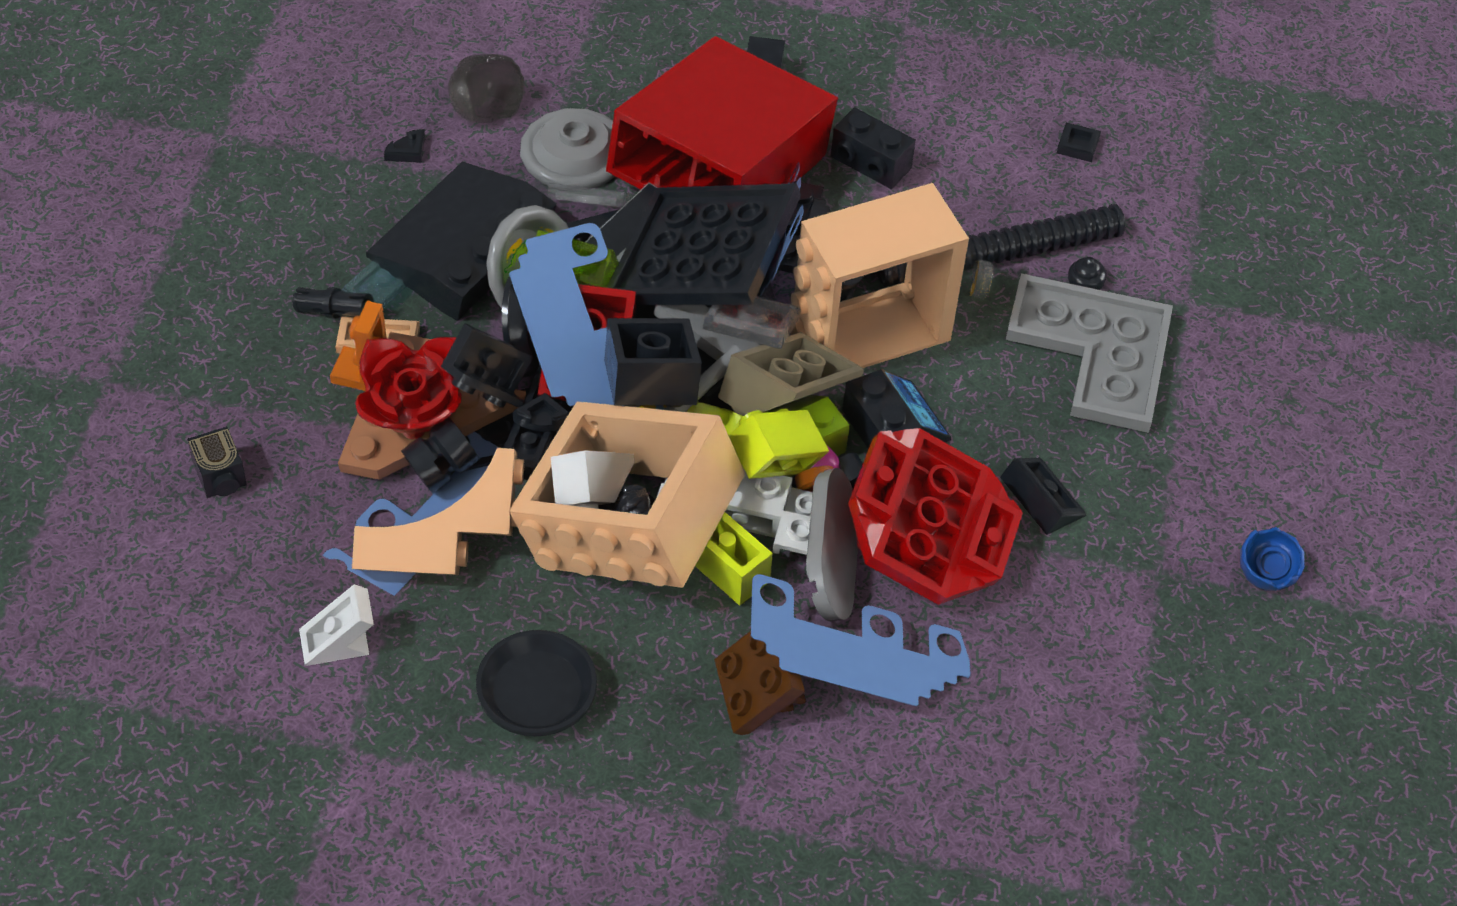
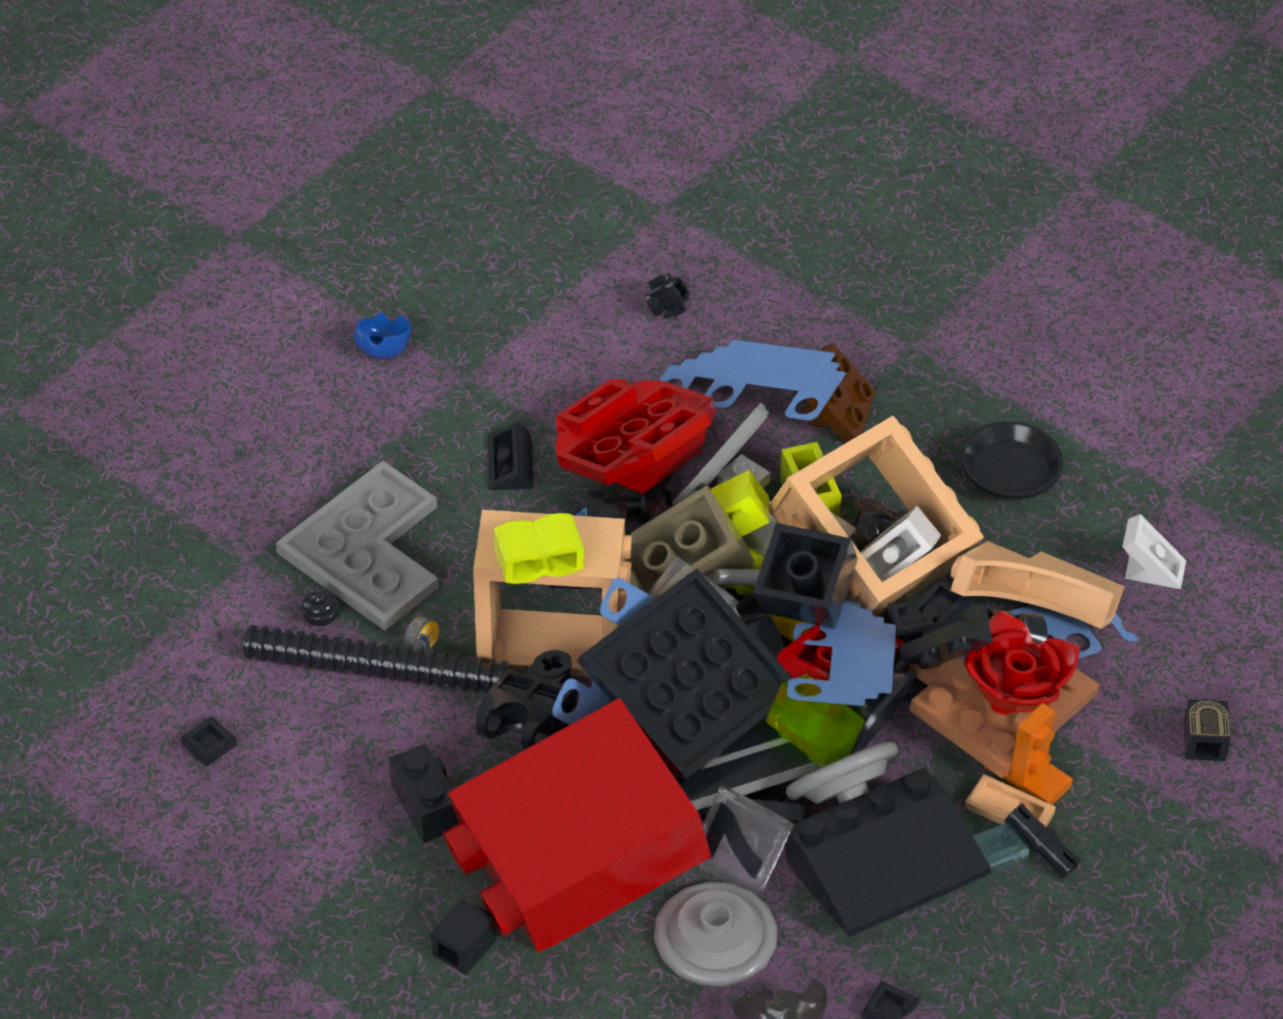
camera: 150 degrees left, 5 degrees down
none -> neon yellow brick [494,513,584,584]
none -> black gear [645,273,689,319]

